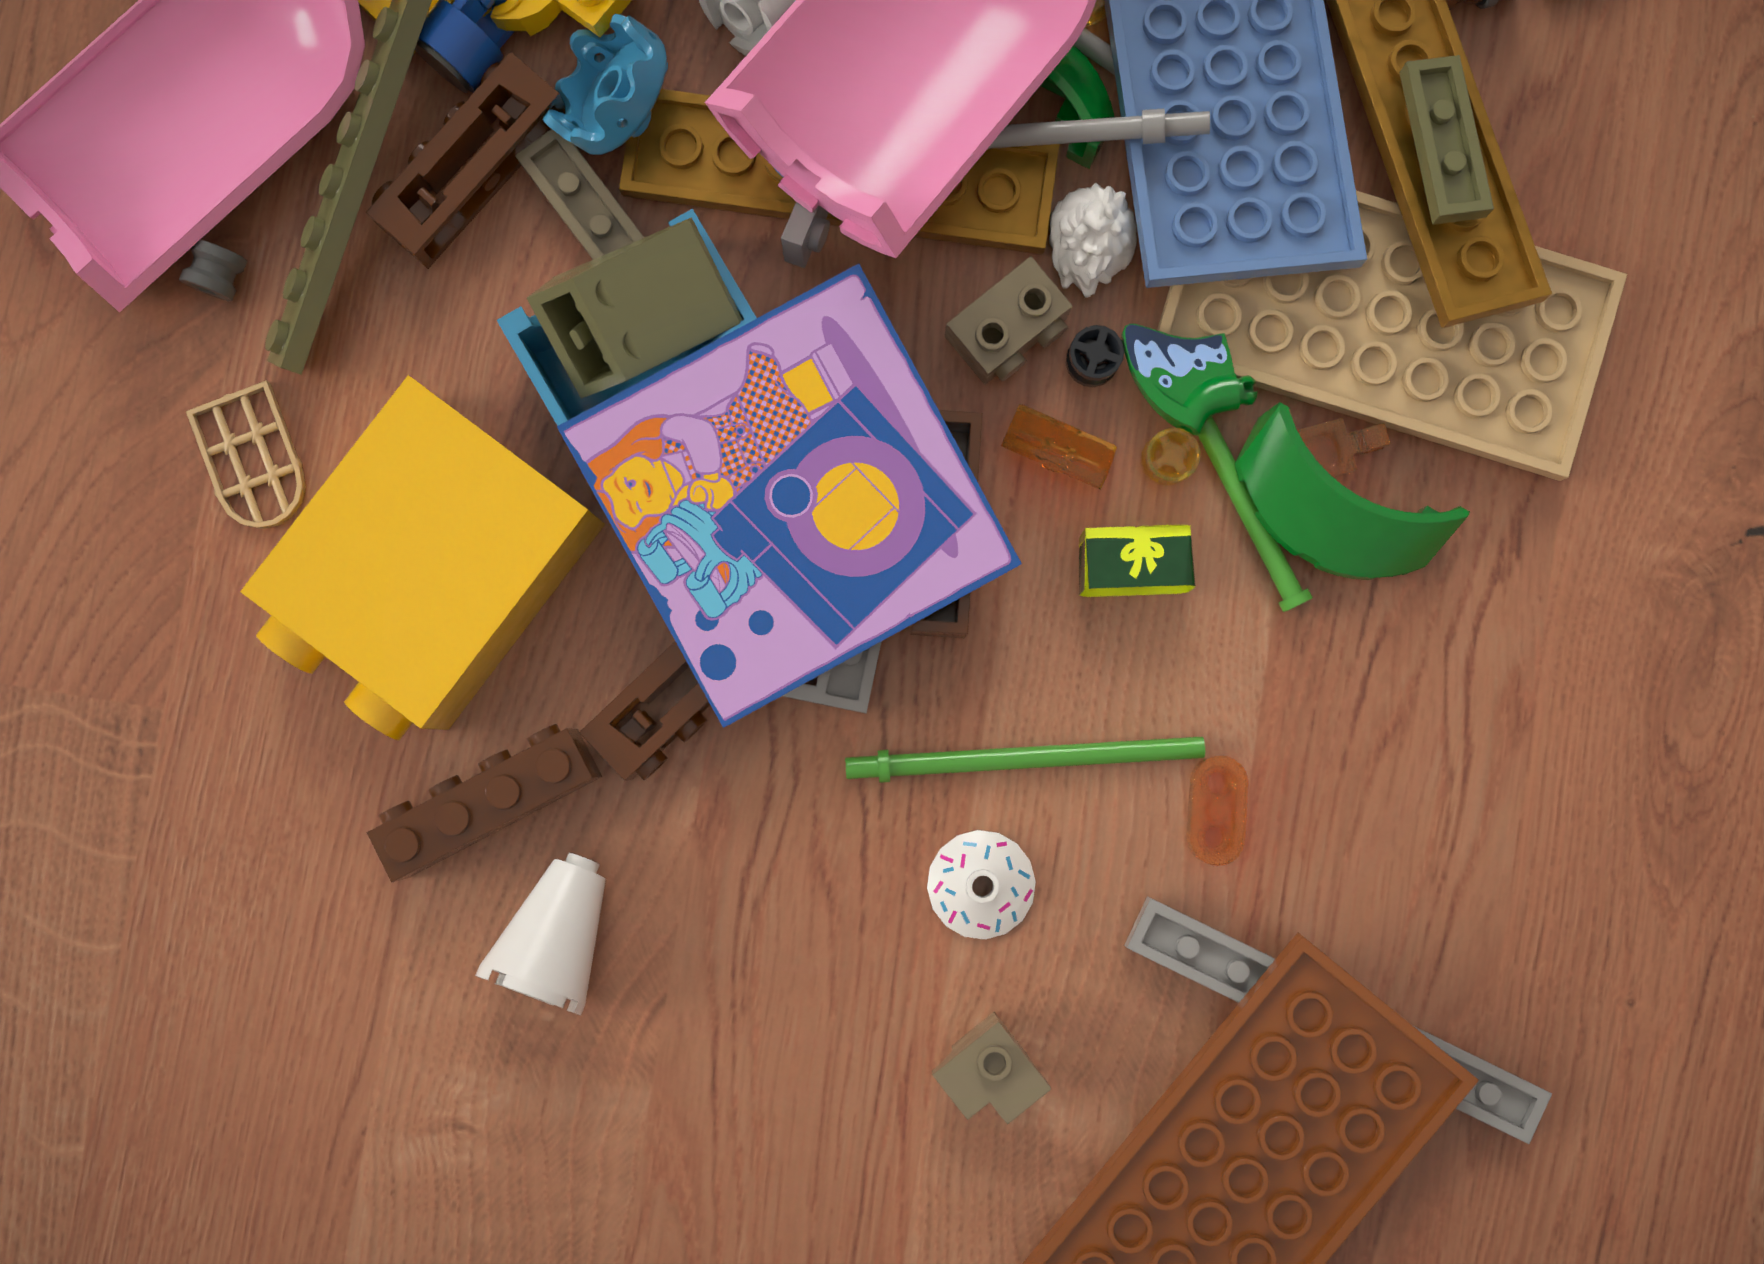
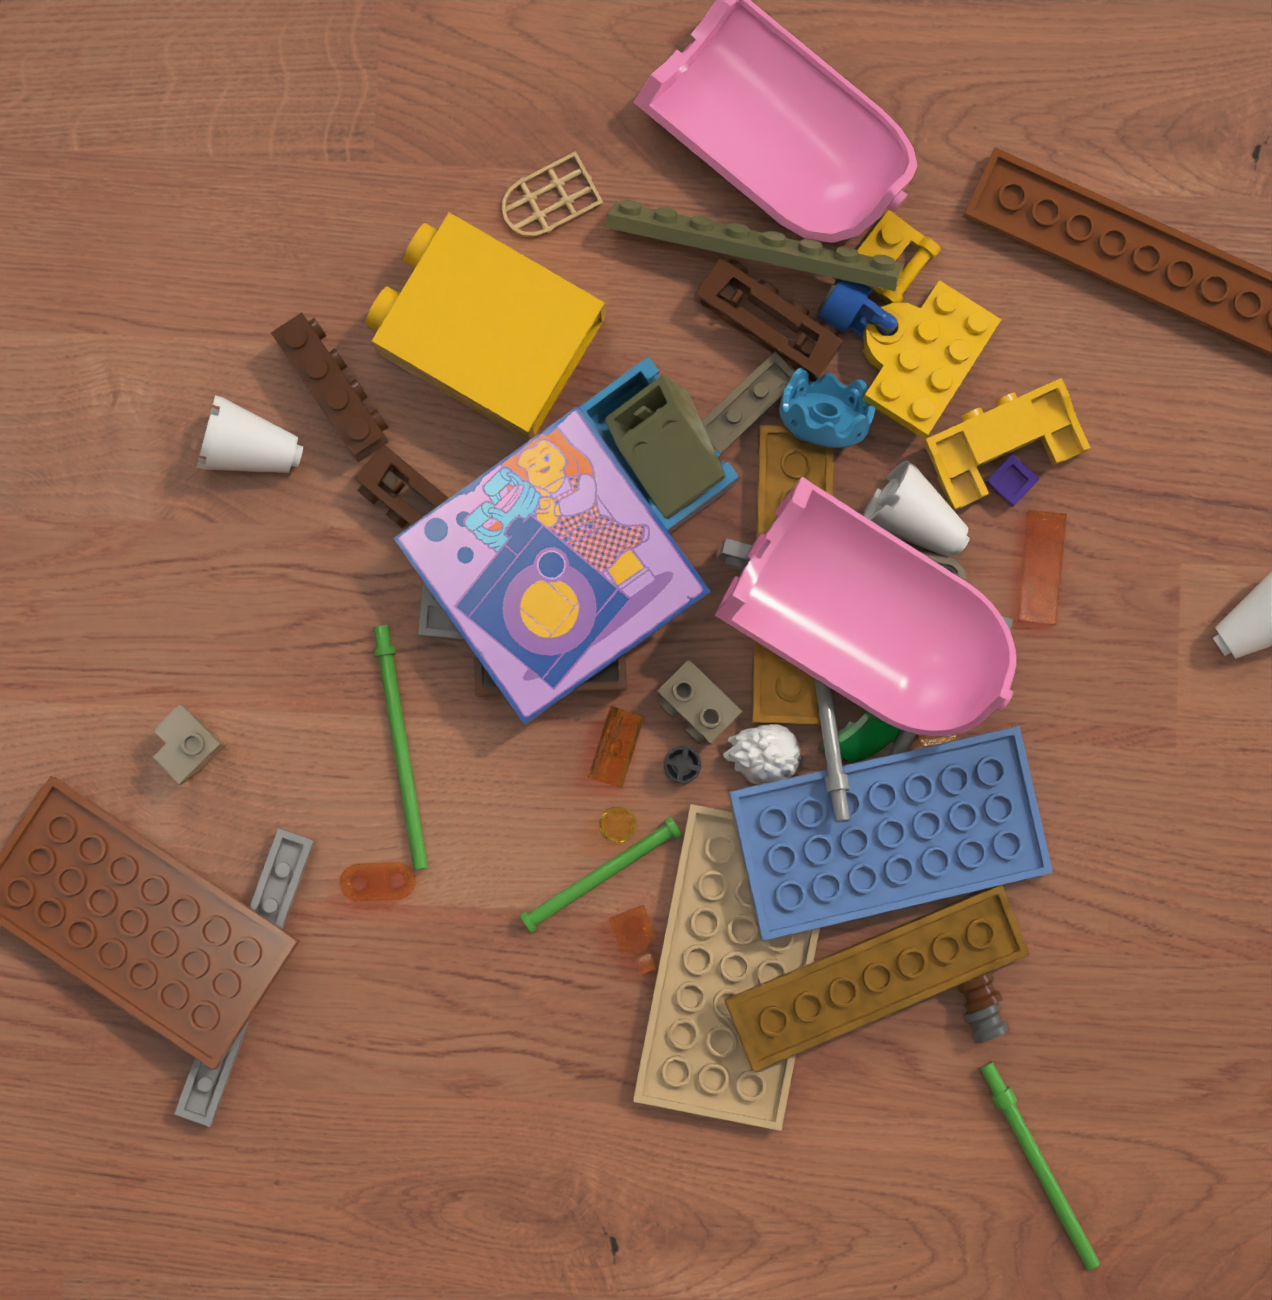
camera: 85 degrees right, 0 degrees up
dark grey wheel [179,240,248,302] -> none
white dish [927,830,1036,939] -> none
piece [1079,525,1196,597] -> none
green arm [1121,324,1258,436] -> none
green windscreen [1235,402,1470,580] -> none
olive plate [1399,55,1494,225] -> none

